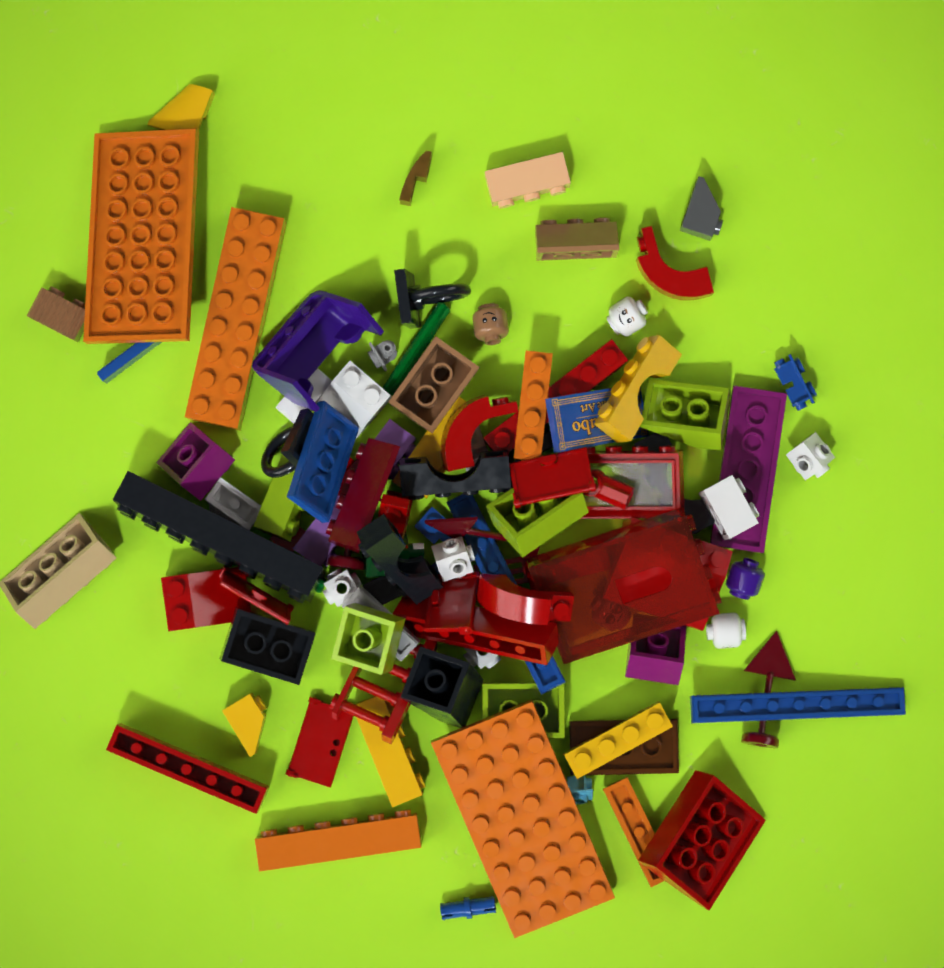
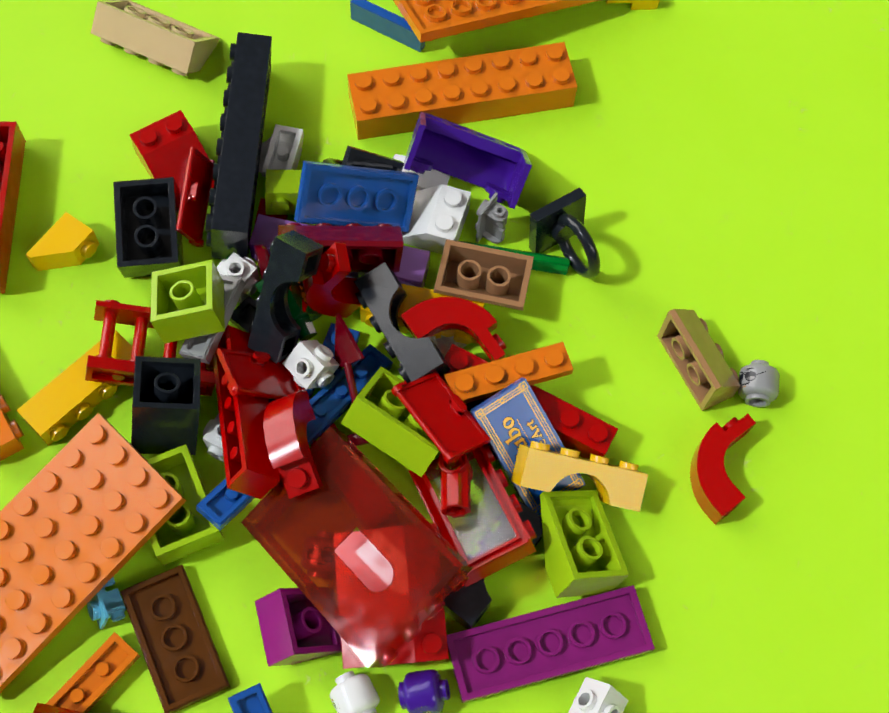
camera: 60 degrees right, 20 degrees down
magenta slope [156,422,235,501] -> none
red door [285,697,354,788] -> none
pearl gold slope [399,151,432,206] -> none
medium nougat head [472,303,509,345] -> none
light nougat brick [485,152,571,209] -> none
yellow arch [563,701,673,779] -> none
white head [606,296,648,337] -> none
dark grey slope [680,176,723,241] -> none
white brick [698,475,759,540] -> none
blue hinge [774,354,817,411] -> none
none -> light grey head [738,360,780,407]

